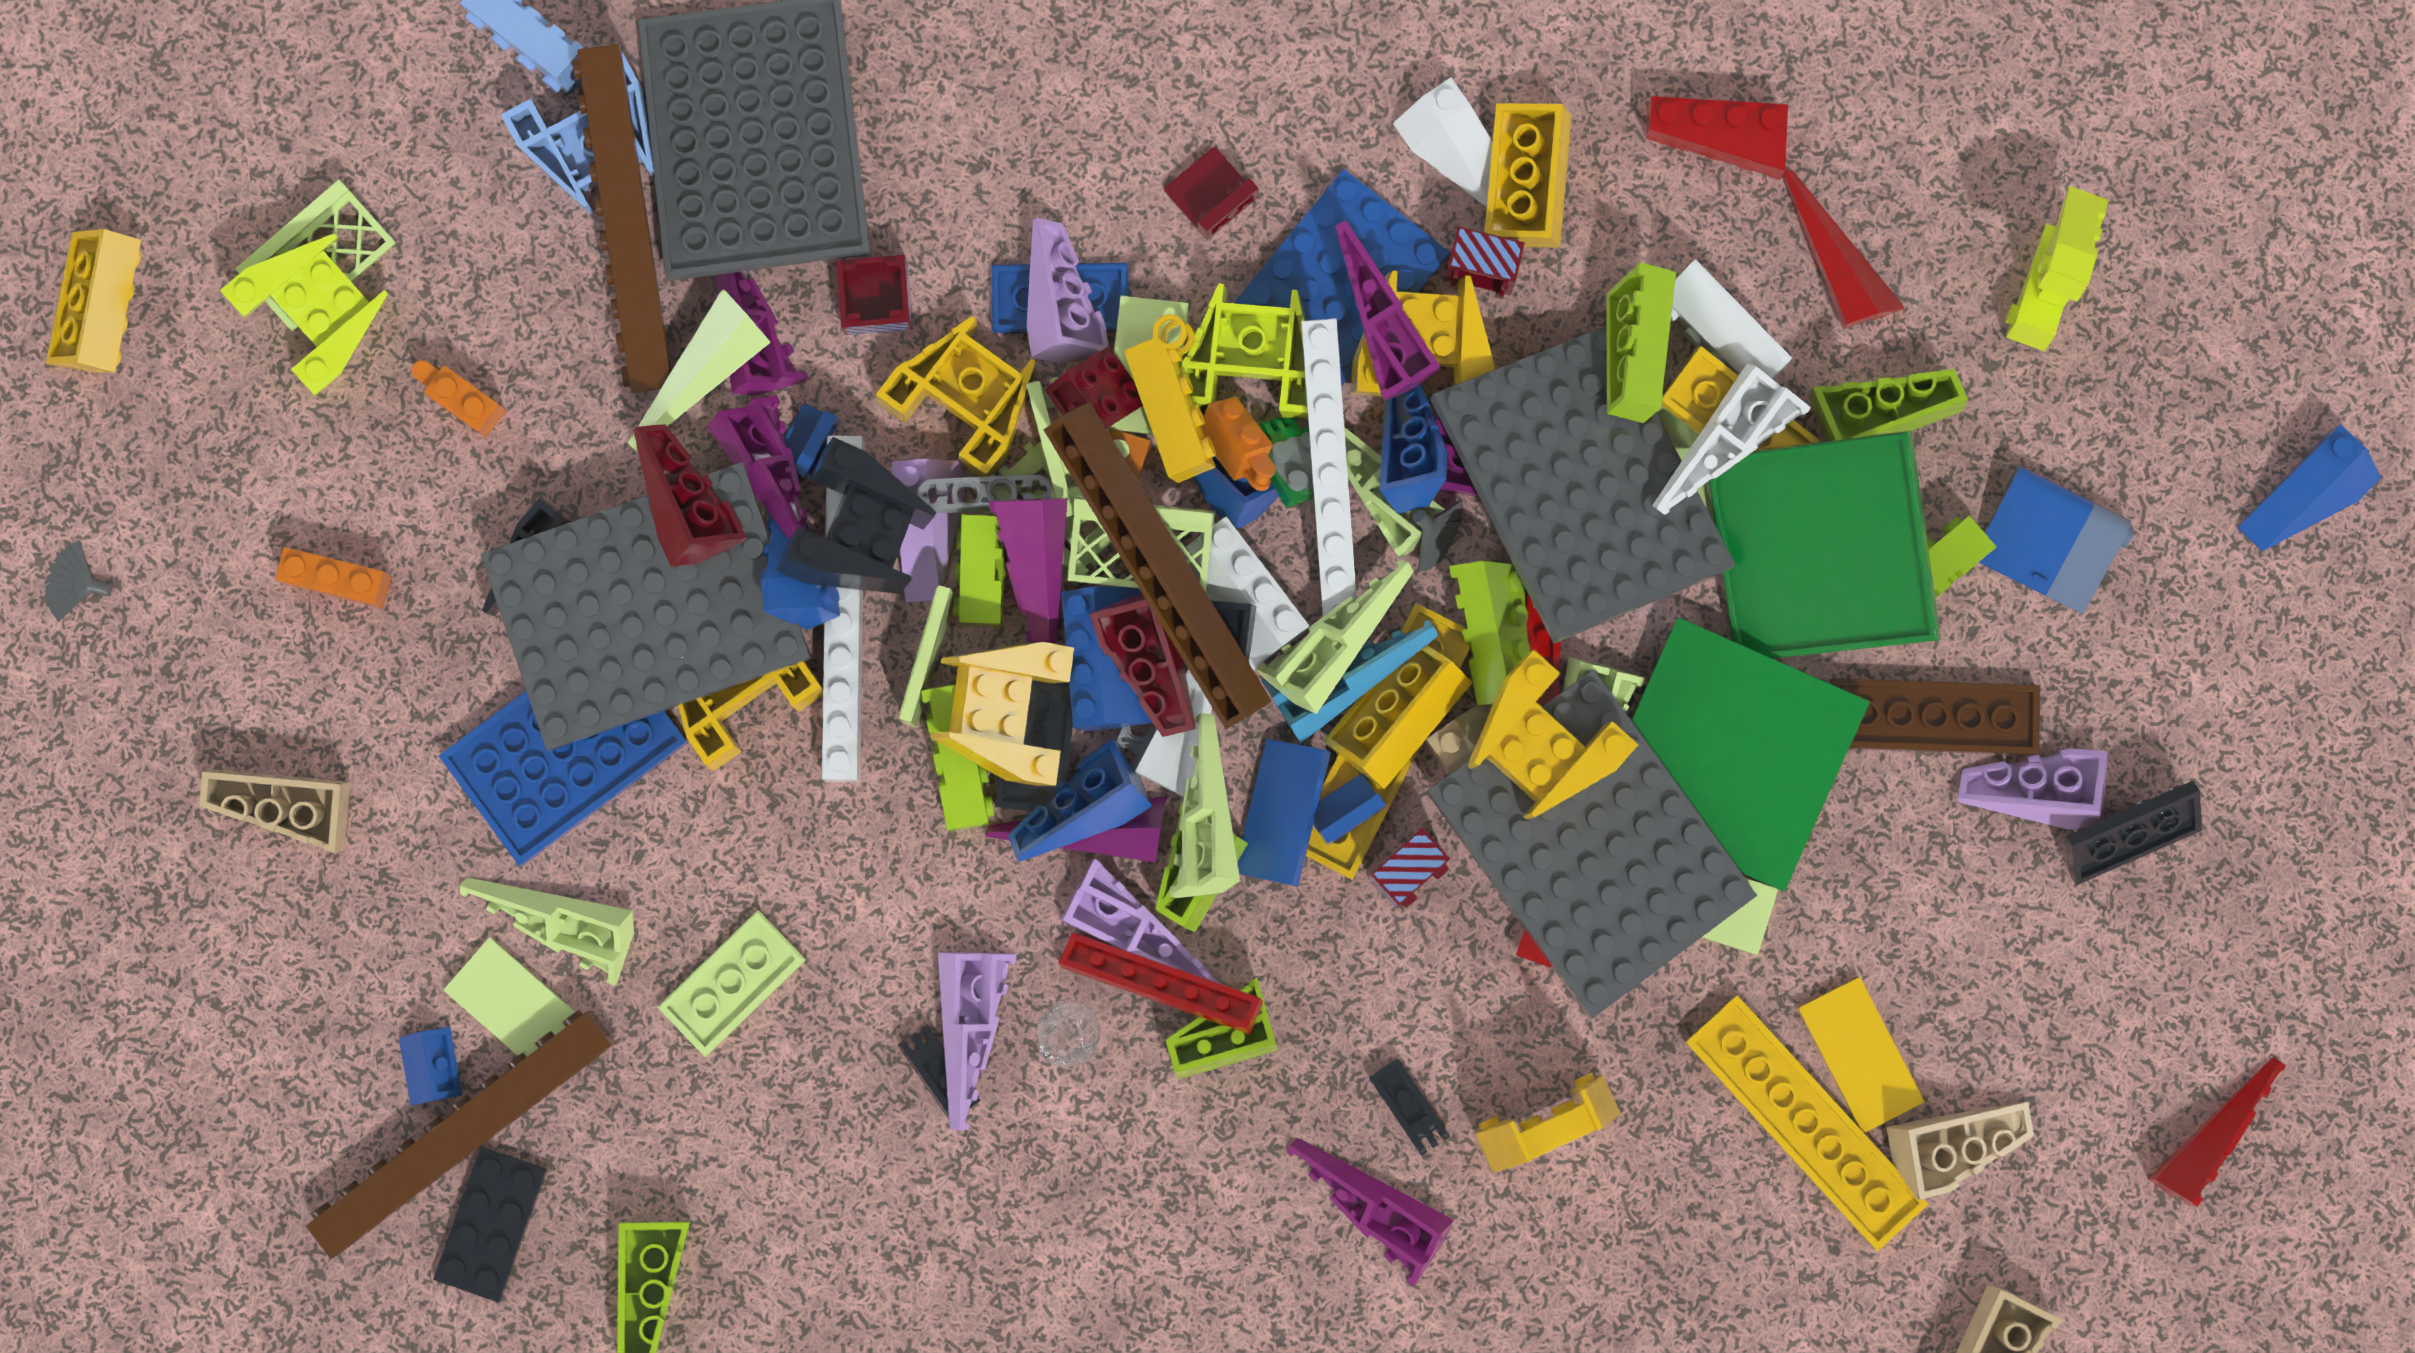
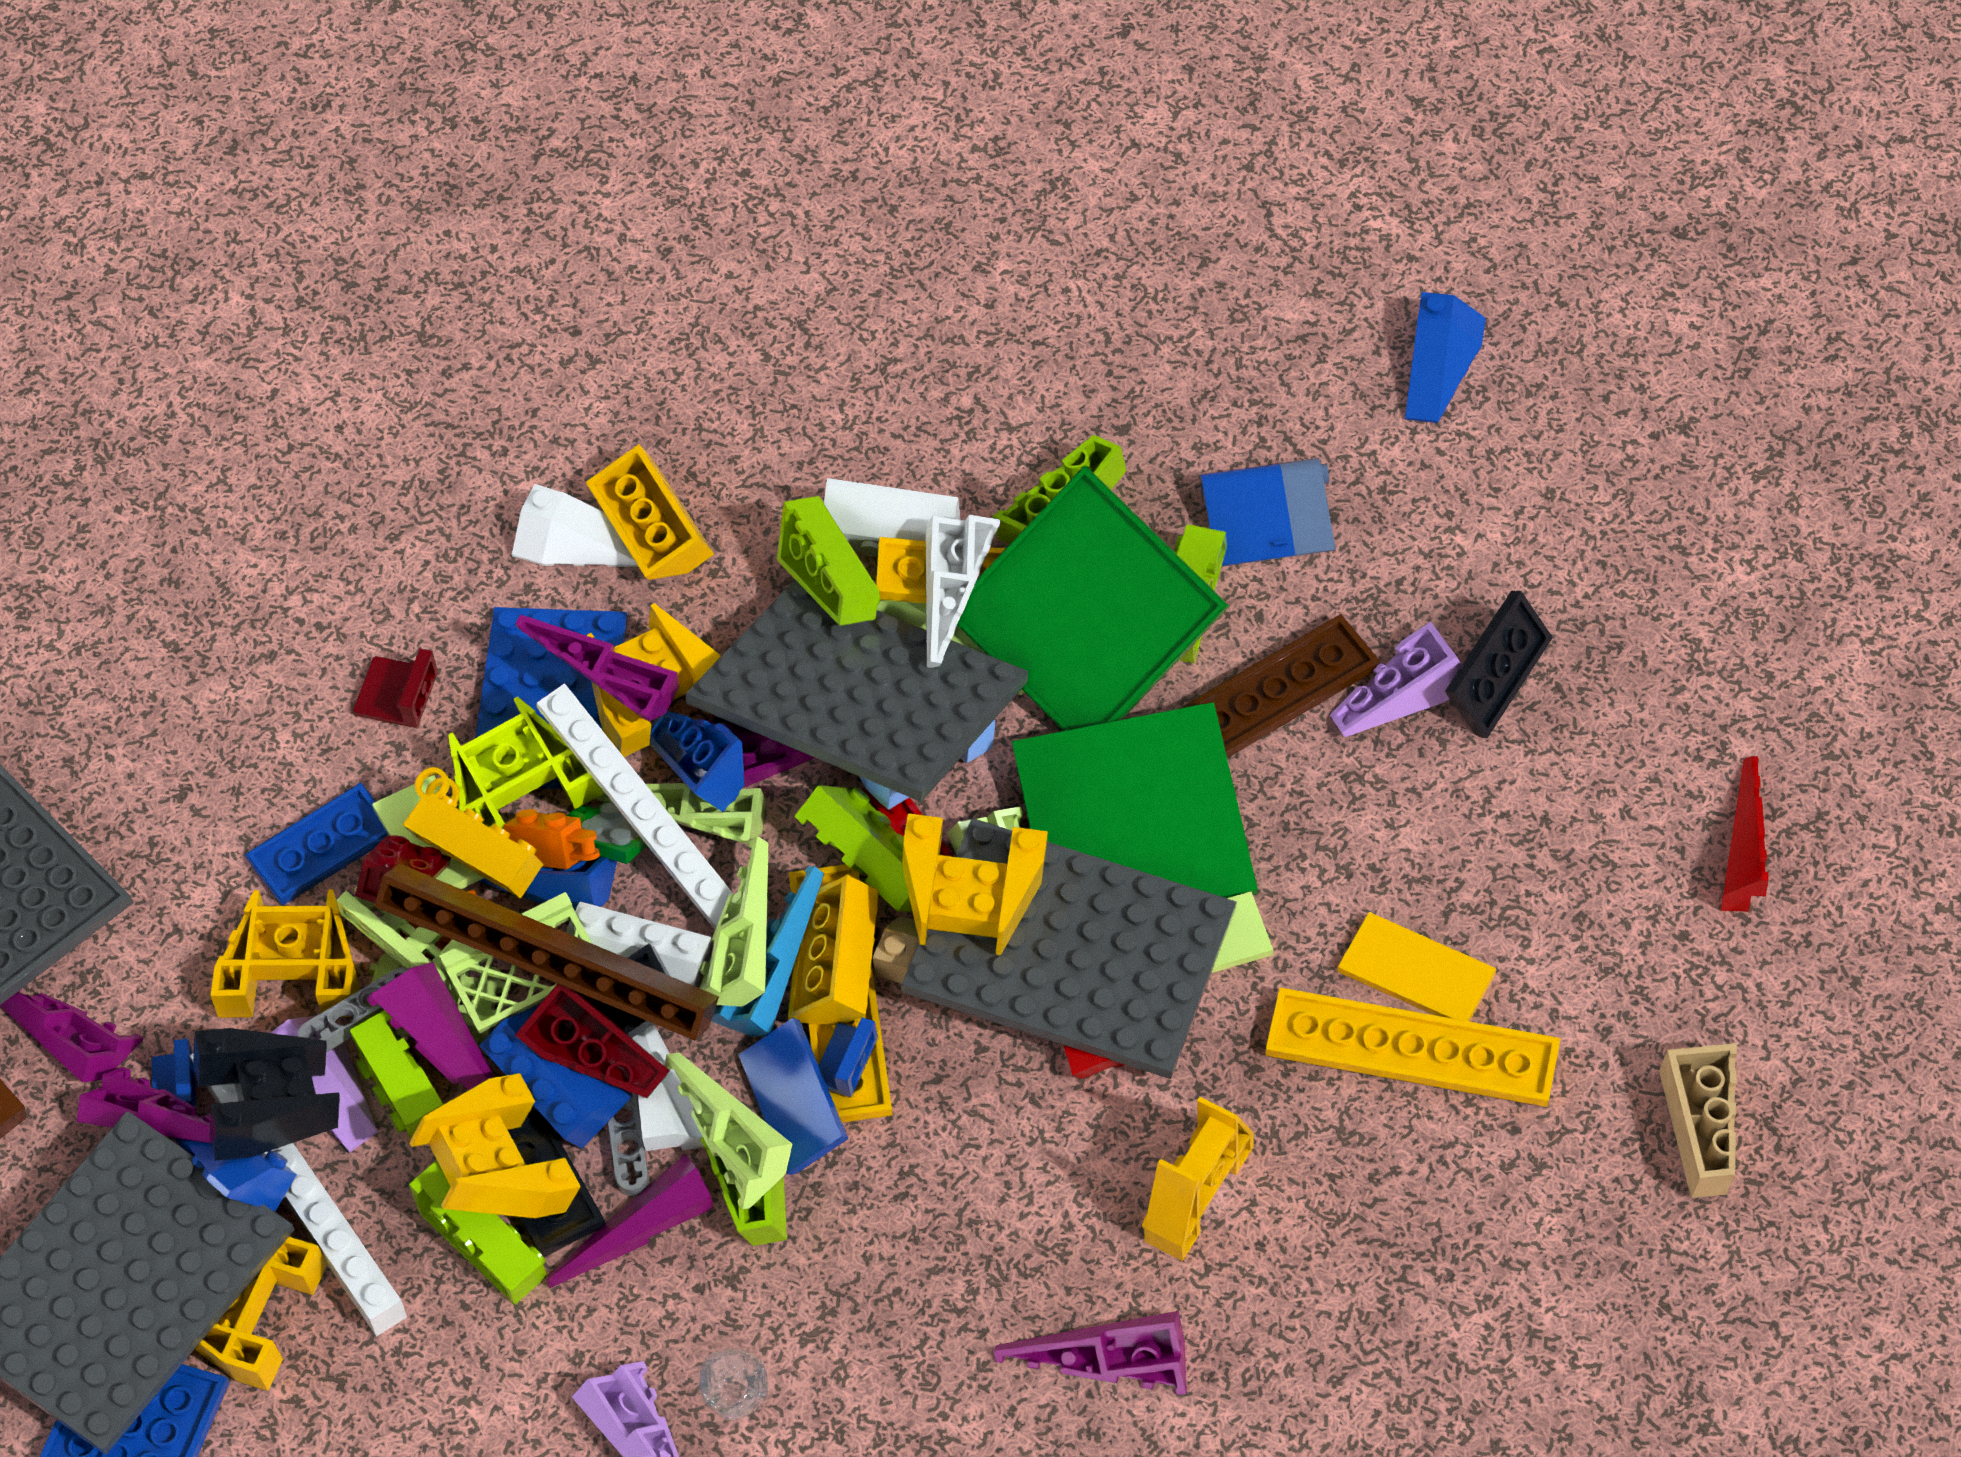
camera: 35 degrees left, 25 degrees down
yellowish green wedge [628,289,770,451] -> none
dark red wedge [633,424,747,567] -> none
dark red container [836,255,913,335] -> none
yellowish green tile [899,585,956,728] -> none
blue wedge [1008,739,1152,862] -> none
lavender wedge [1027,217,1109,363] -> none
red plate [1058,932,1263,1034] -> none
lavender wedge [1060,859,1223,985] -> none
lime wedge [1166,978,1278,1080] -> none
container [1369,828,1451,909] -> none
black hinge [1369,1058,1450,1156] -> none
dark grey hand [1413,500,1462,572] -> none
dark red container [1445,227,1525,299] -> none
red wedge [1646,96,1788,180] -> none
red wedge [1782,170,1905,330] -> none
tan wedge [1886,1101,2034,1200] -> none
neon yellow wedge [2005,186,2109,352] -> none

